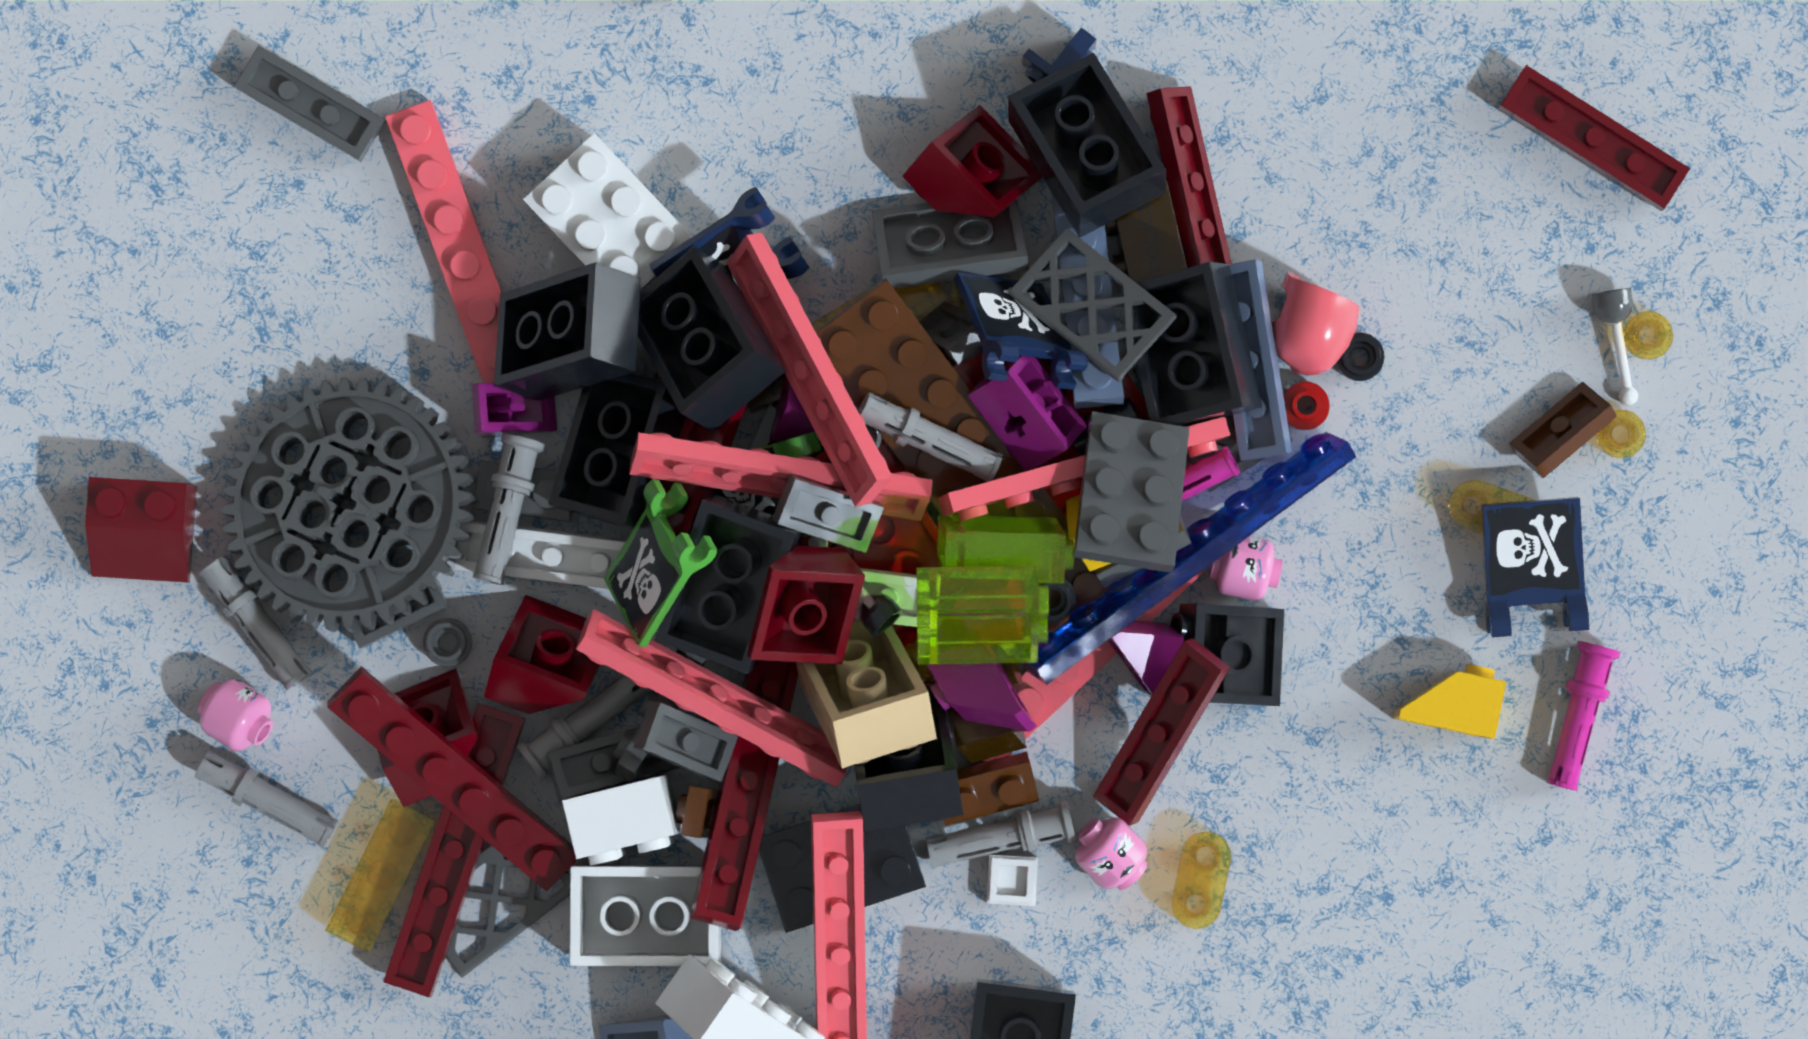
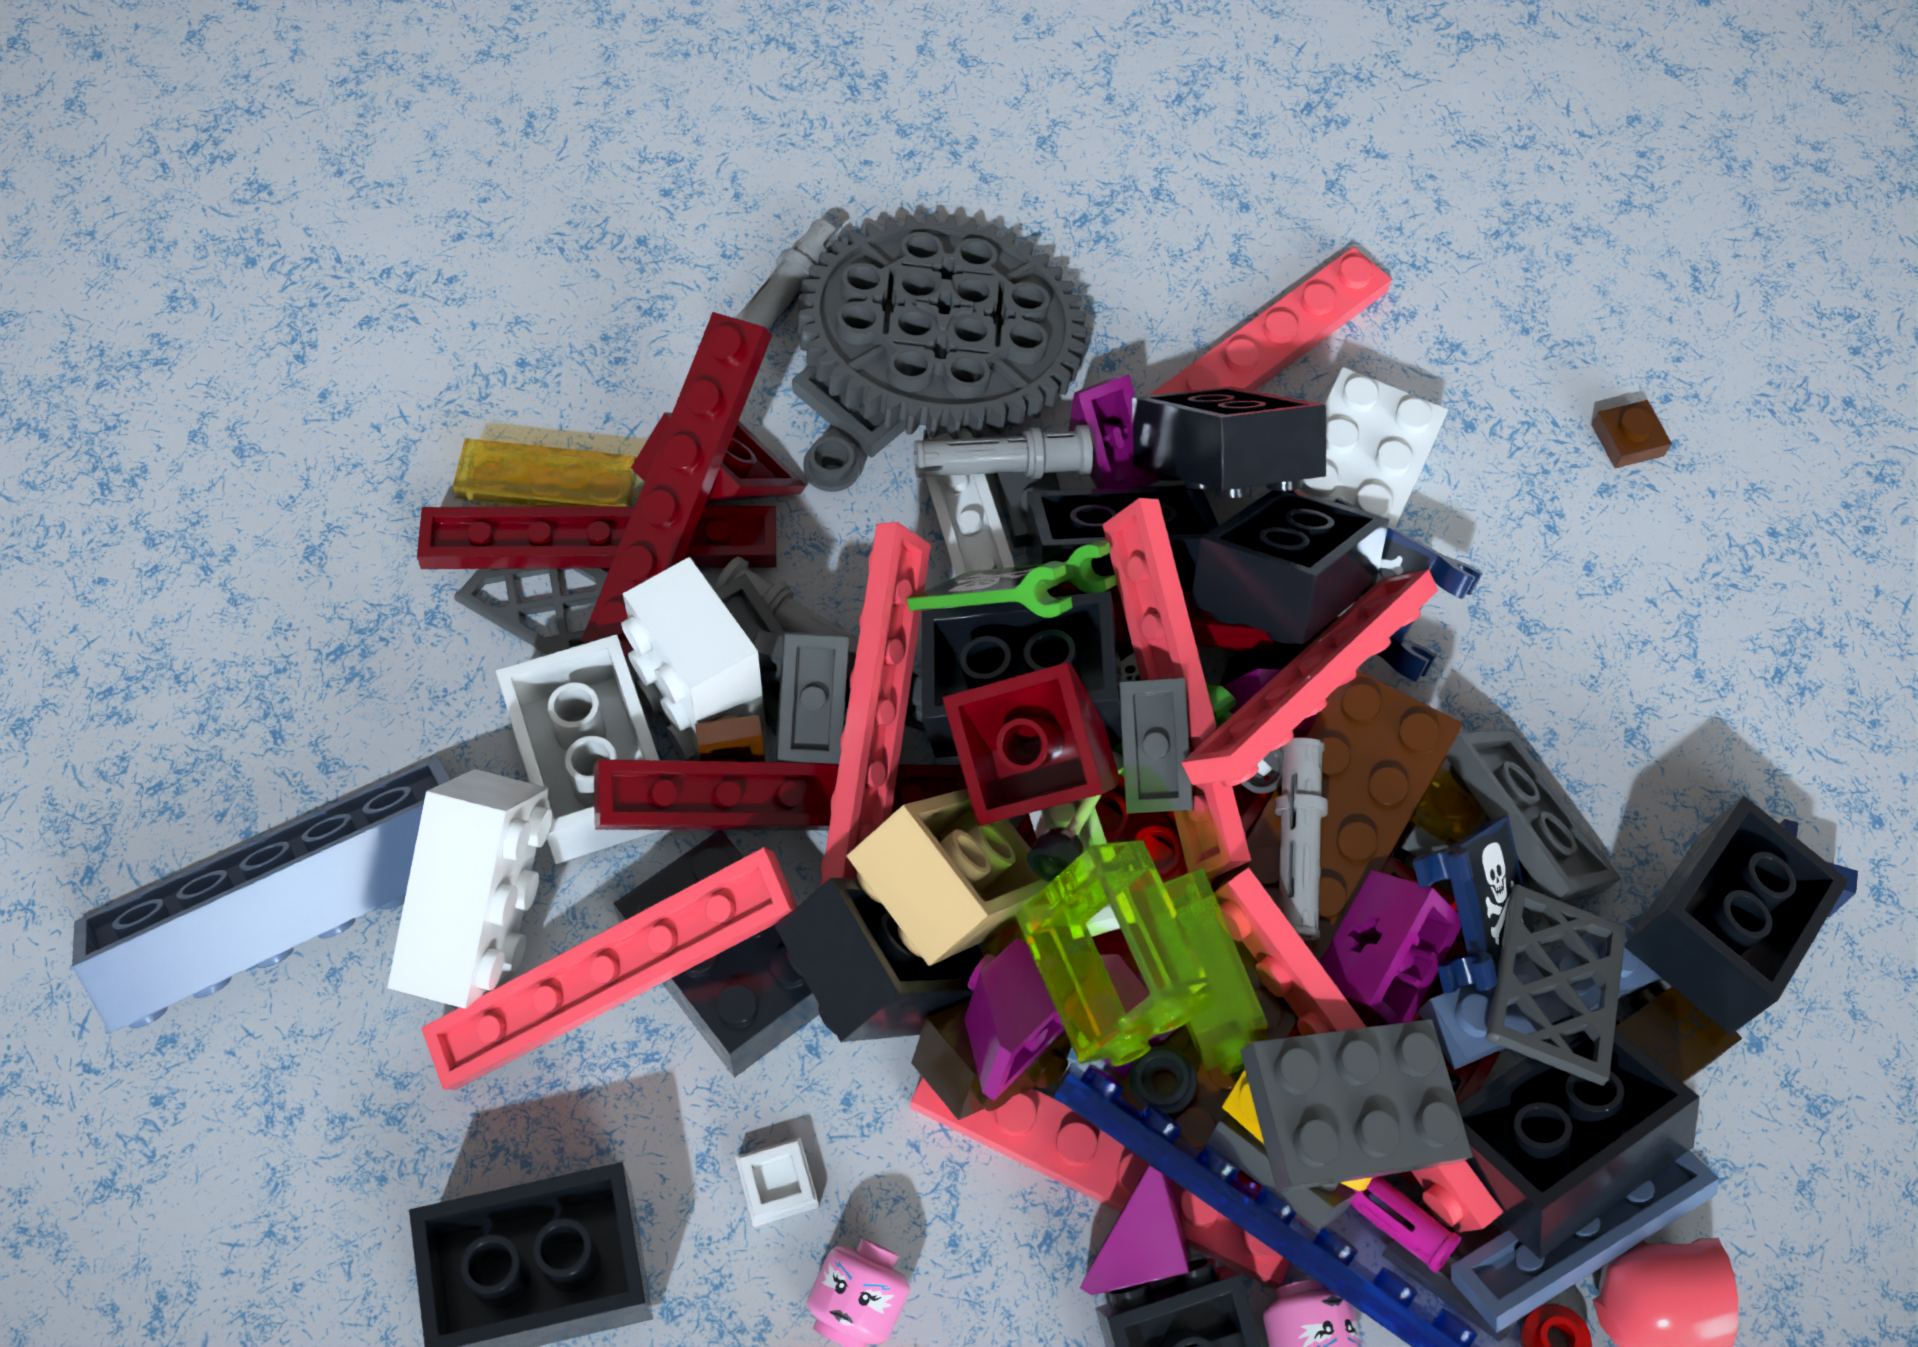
camera: 65 degrees right, 25 degrees down
dark red slope [85,477,197,583] -> none
light grey pin [195,750,339,848] -> none
bright pink head [198,679,273,752] -> none
dark grey plate [234,45,386,162] -> none
dark red slope [484,595,600,714] -> none
dark red slope [902,105,1043,217] -> none
light grey pin [926,799,1077,868] -> none
reddish brown plate [944,751,1039,826] -> none
dark red plate [1093,638,1230,826] -> none
dark red plate [1146,86,1232,268] -> none

